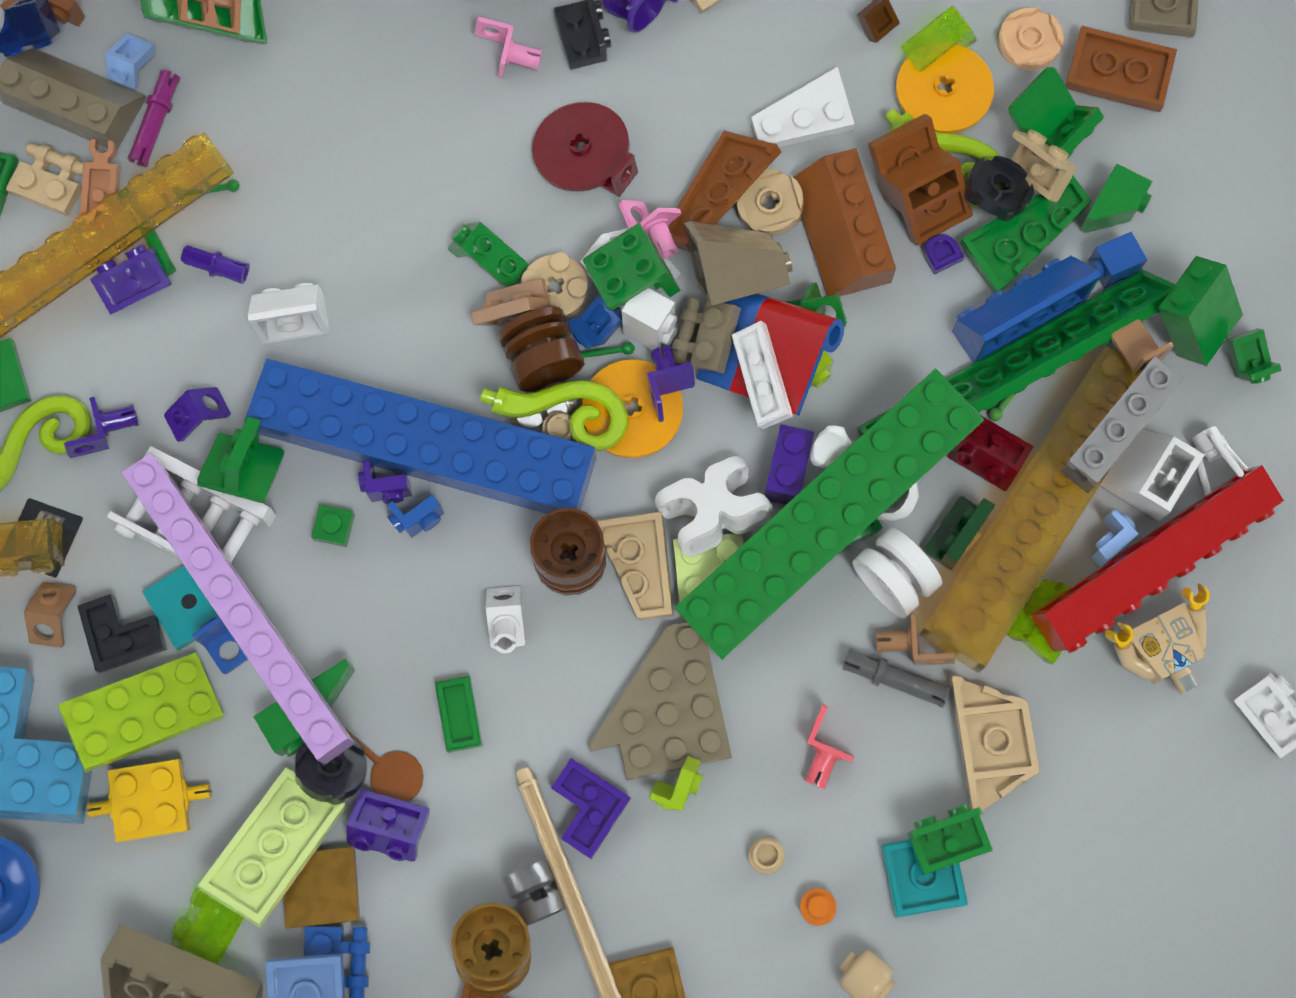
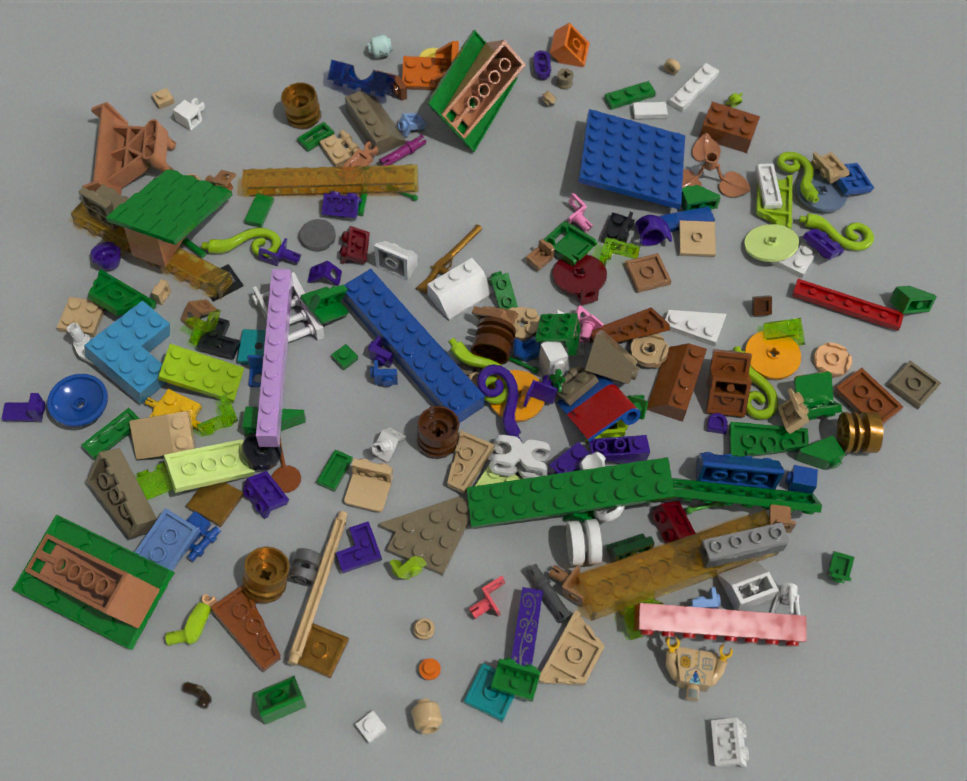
camera: 30 degrees right, 15 degrees down
dark purple axle [181,246,250,284] -> none
white tile [732,321,793,429] -> none
black plate [965,156,1034,221] -> none
green brick [1159,256,1243,366] -> none
none -> green plate [81,408,140,460]
none -> tan slope [129,410,196,460]
none -> clear neon green bracket [185,309,221,345]
none -> clear neon green bracket [197,394,238,437]
none -> flat silver tile [300,219,336,251]
none -> dark red bracket [339,226,370,265]
none -> tan bracket [344,458,393,512]
none -> pearl gold piece [416,224,482,294]
none -> white slope [427,258,493,321]
none -> dark purple plant [477,364,522,442]
none -> dark purple slope [511,587,543,666]
none -> medium nougat bracket [526,239,555,271]
none -> green container [544,221,597,266]
none -> green plant [550,369,566,392]
none -> dark purple slope [589,435,650,464]
none -> clear neon green bracket [599,237,640,266]
none -> medium nougat tile [624,253,672,293]
none -> pearl gold wheel [837,412,883,453]

